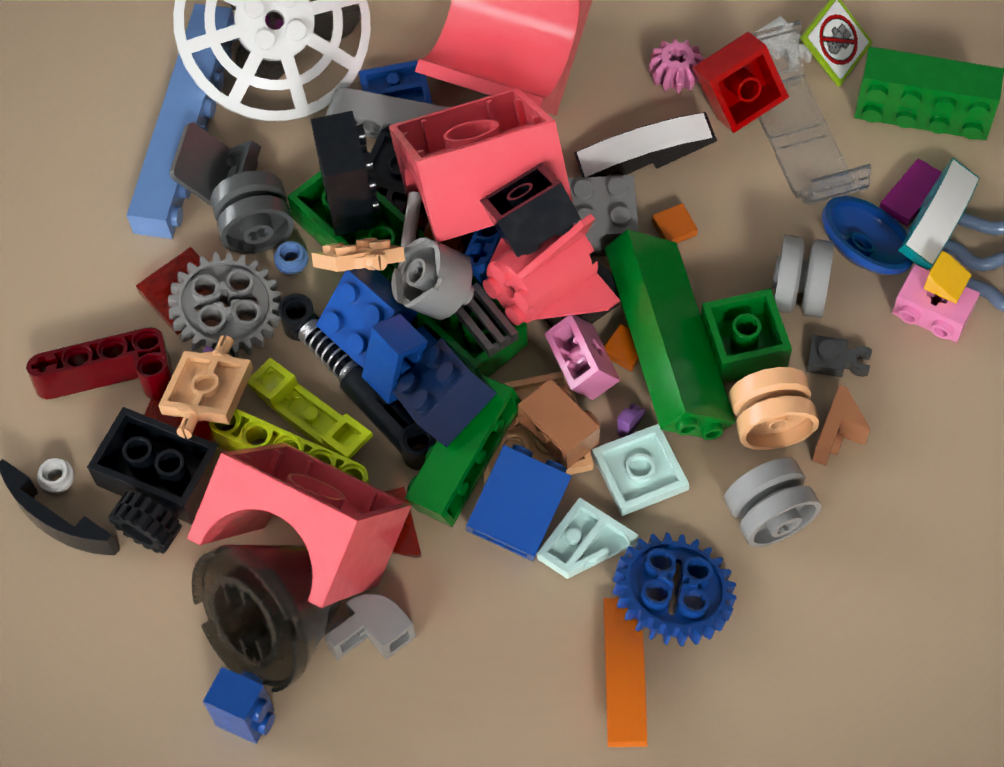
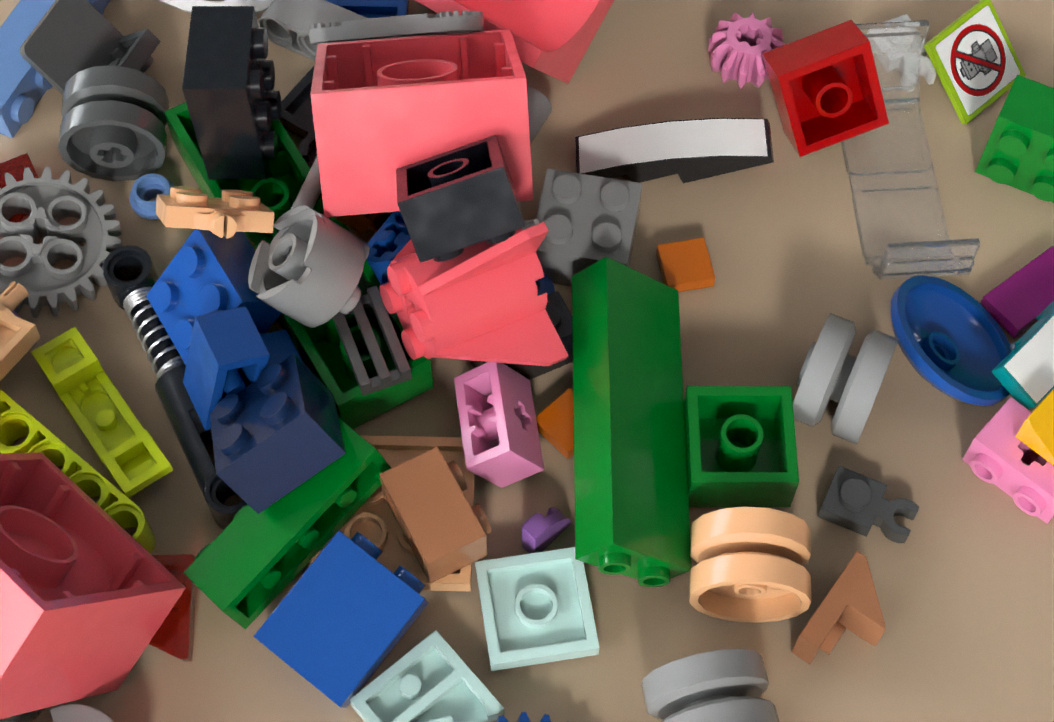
camera: 10 degrees right, 0 degrees up
none -> light grey plate [309,10,484,45]

